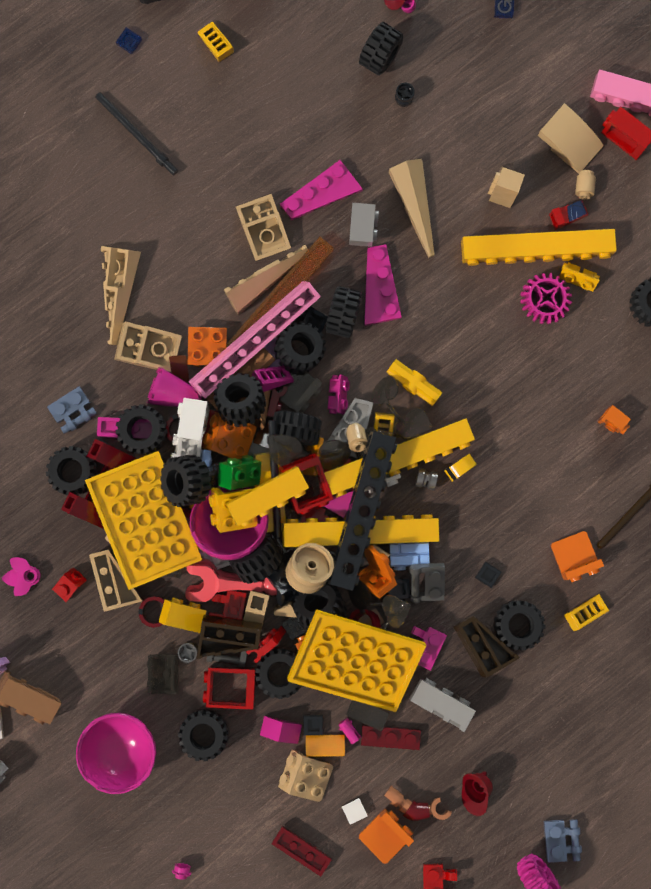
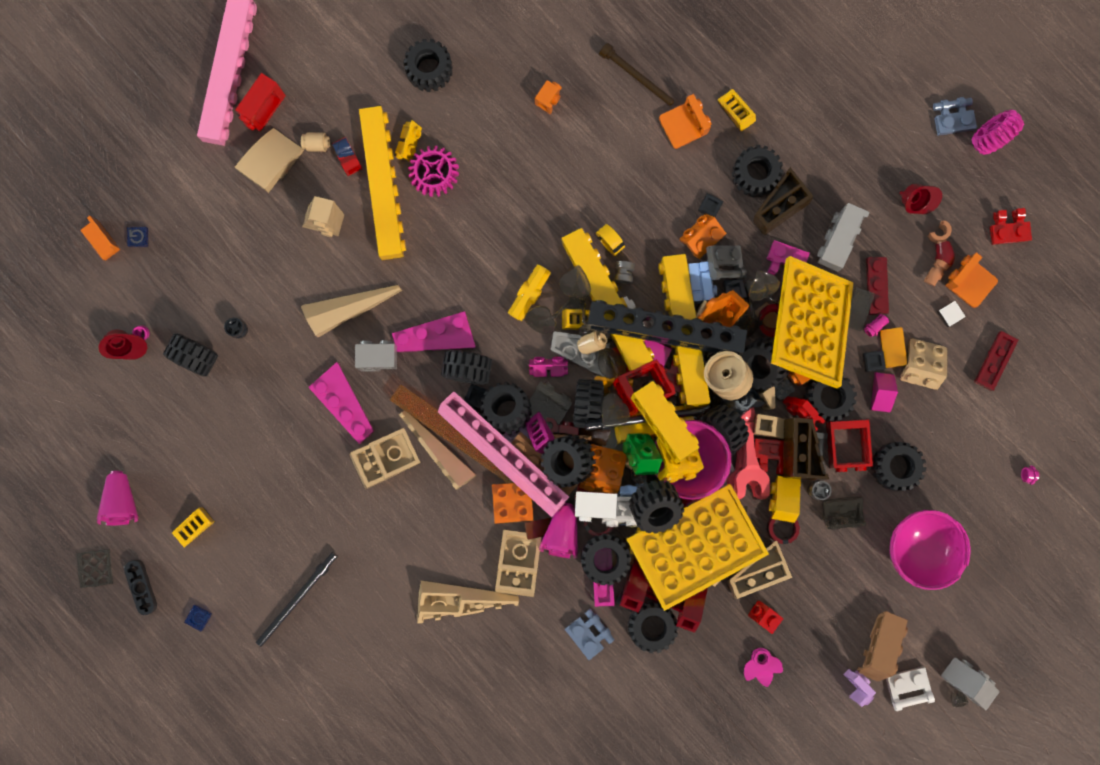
camera: 90 degrees left, 0 degrees up
none -> orange bracket [679,214,727,259]

